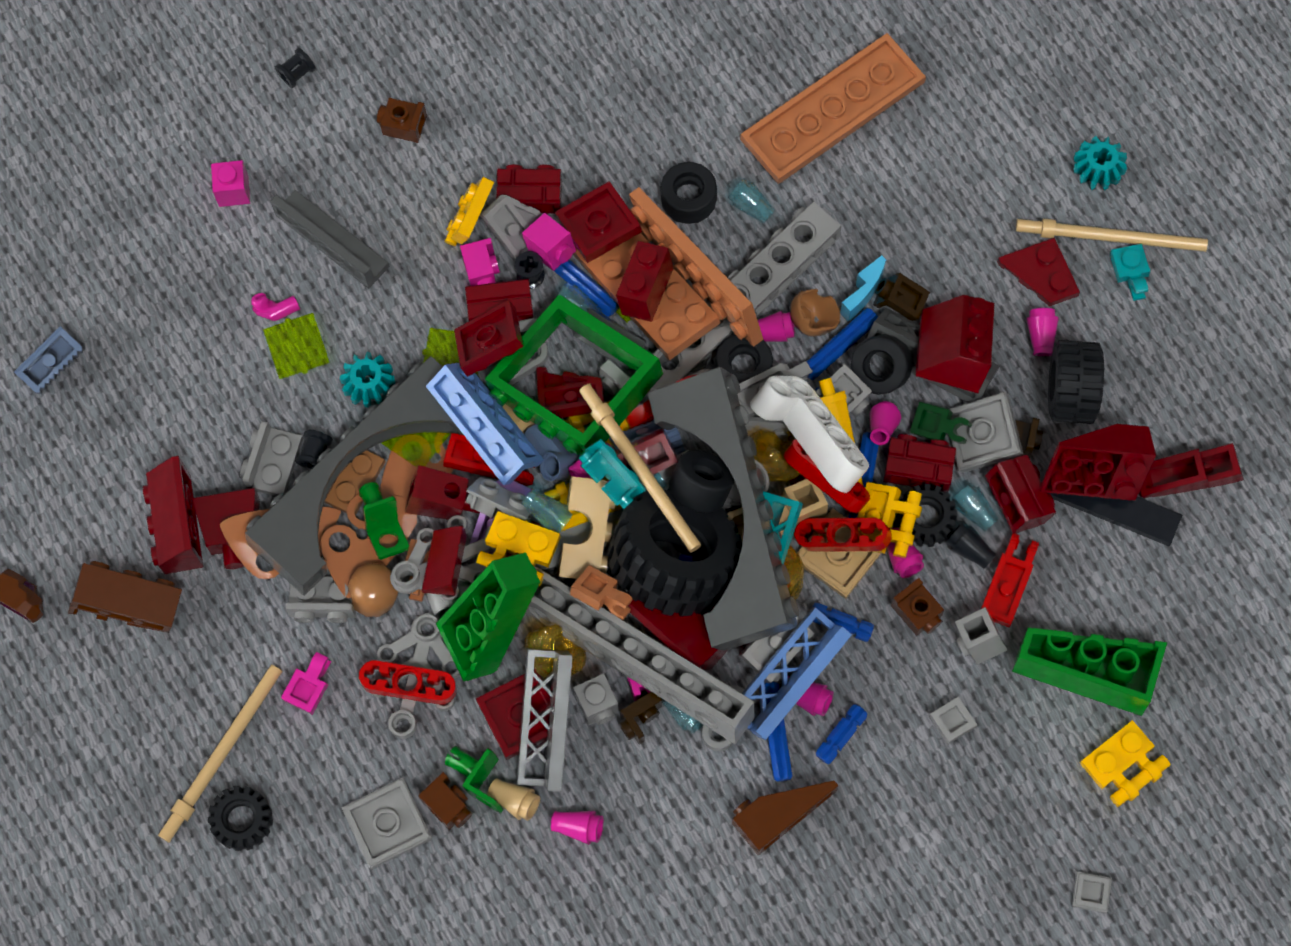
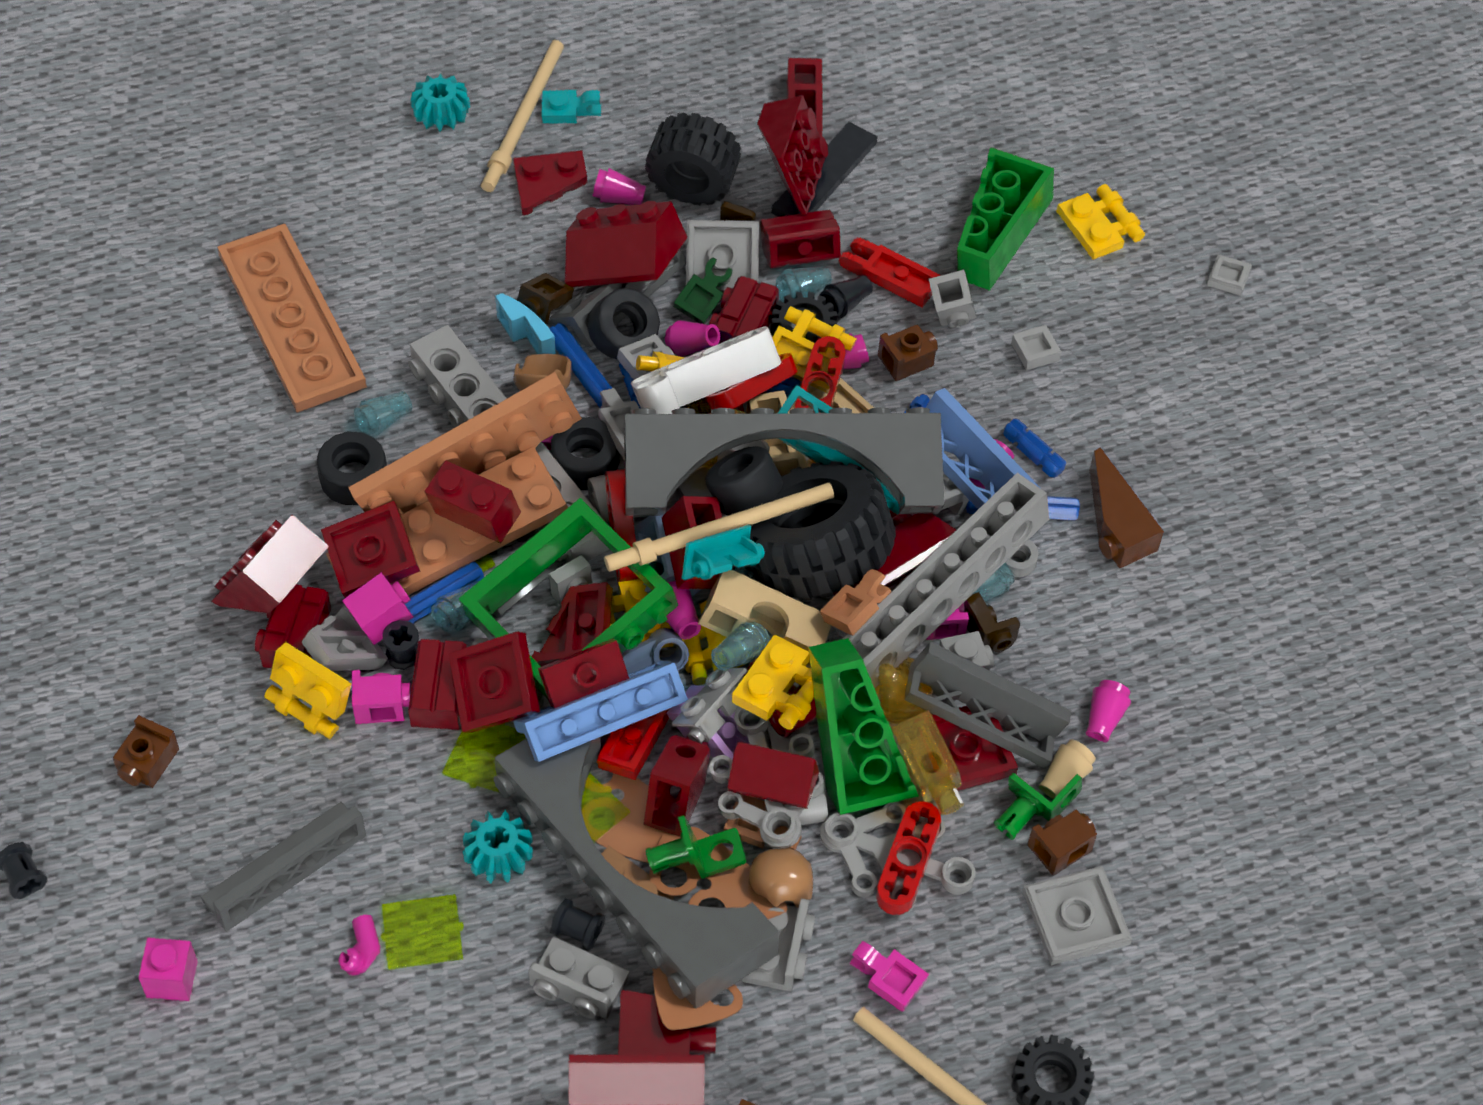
camera: 85 degrees left, 15 degrees down
none -> slope [211,514,329,613]
none -> dark red plate [538,639,629,708]
none -> clear yellow torso [891,710,964,816]

